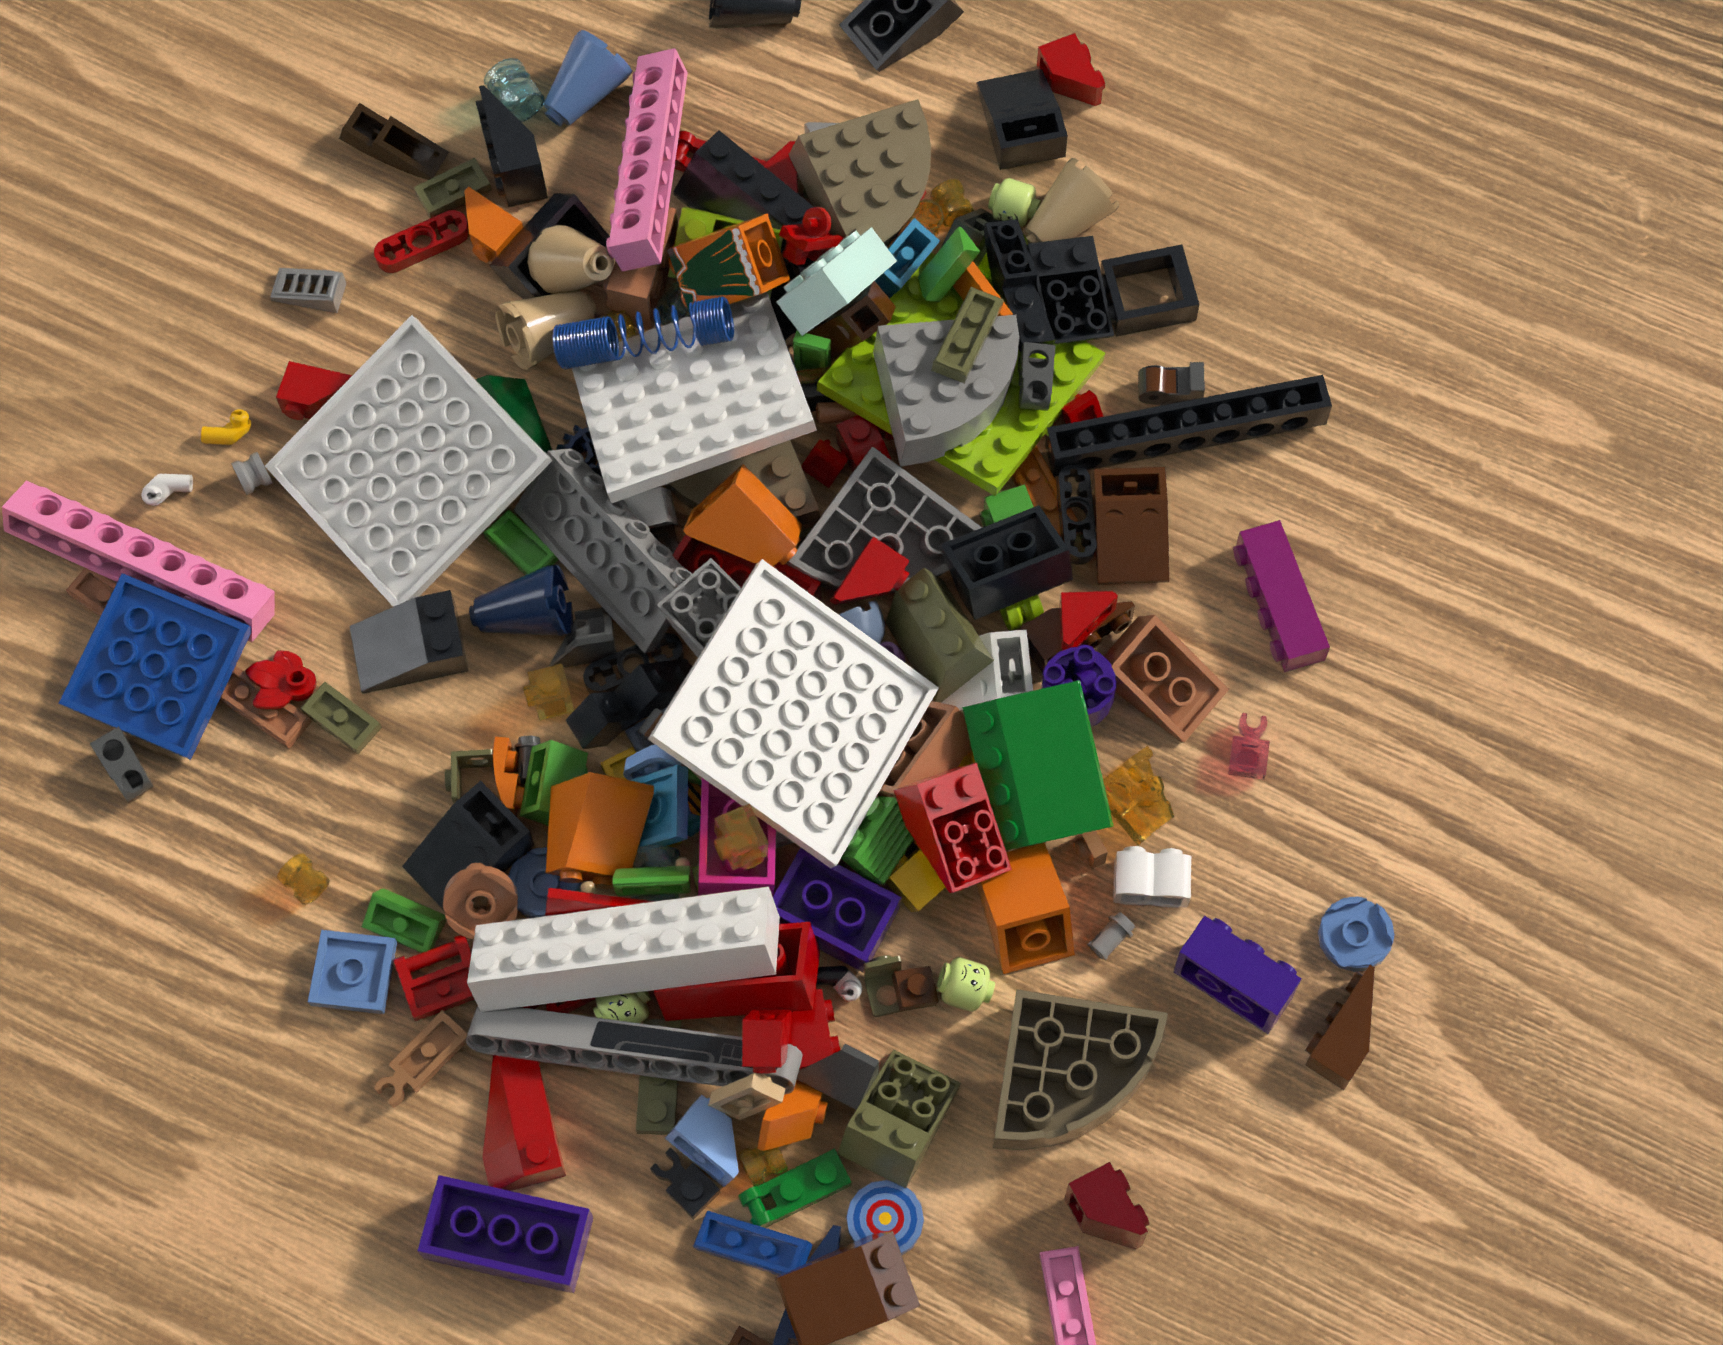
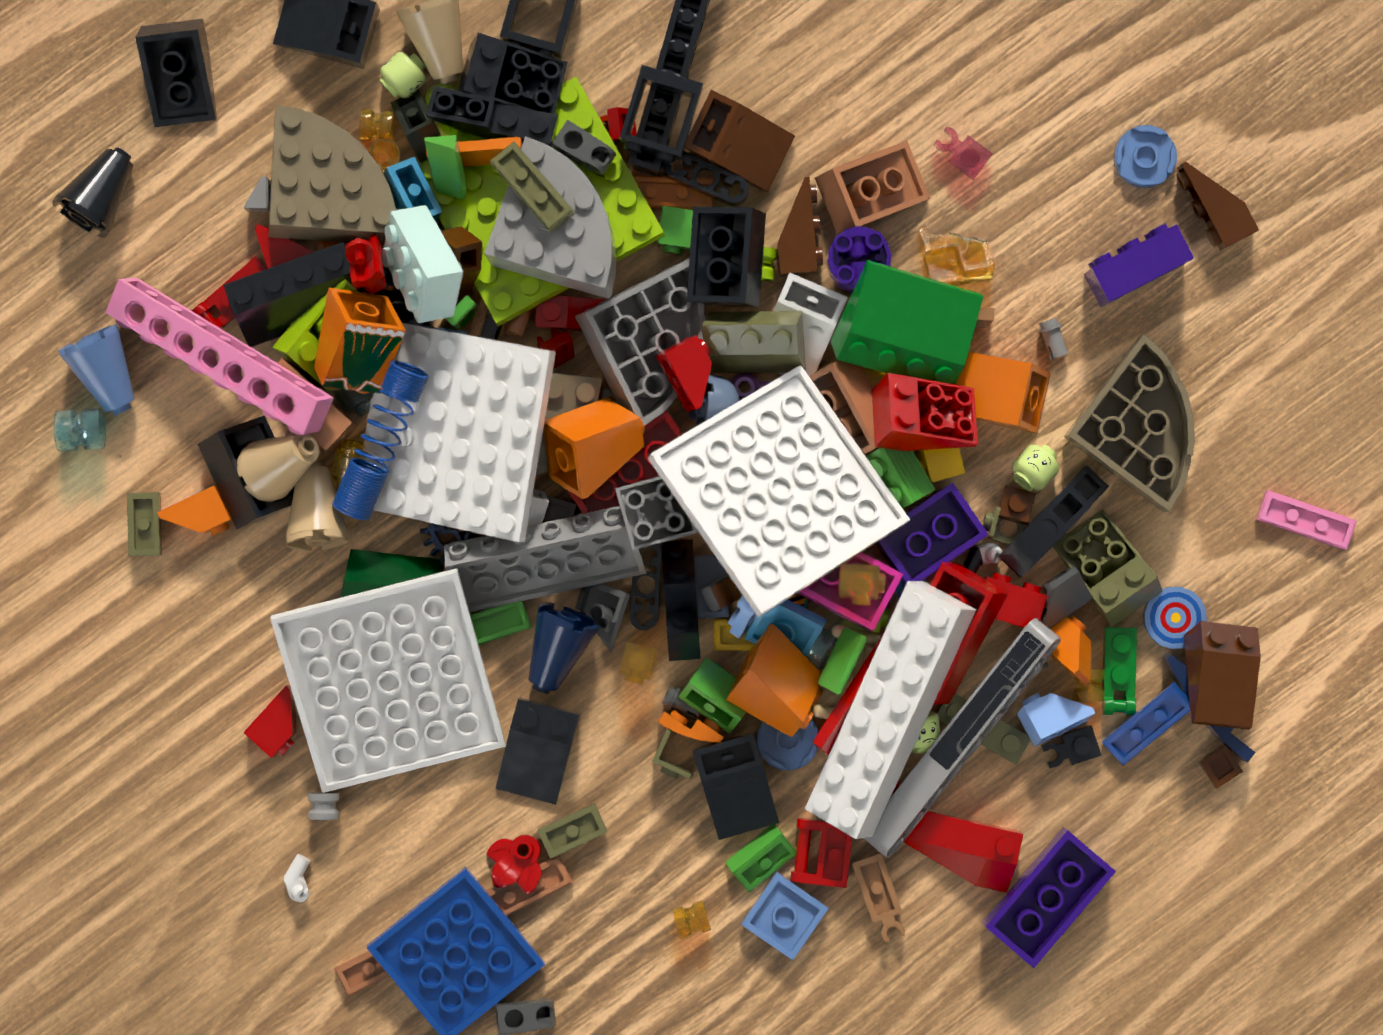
camera: 65 degrees left, 20 degrees up
bright pink brick [2,480,275,642] -> none
yellow arm [201,409,251,445] -> none
light grey slope [270,268,347,313] -> none
dark brown slope [339,103,449,180] -> none
red beam [374,210,469,273] -> none
nougat plate [443,863,518,939] -> none
black slope [475,85,548,207] -> none
tan plate [708,1073,786,1120] -> none
red slope [742,1008,792,1074] -> none
red slope [1059,591,1118,651] -> none
dark red slope [1064,1162,1150,1250] -> none
white brick [1113,846,1191,907] -> none
dark grey leg [1138,362,1205,406] -> none
magenta brick [1233,520,1330,673] -> none
none -> black window [620,65,703,163]
none -> black slope [998,465,1109,578]

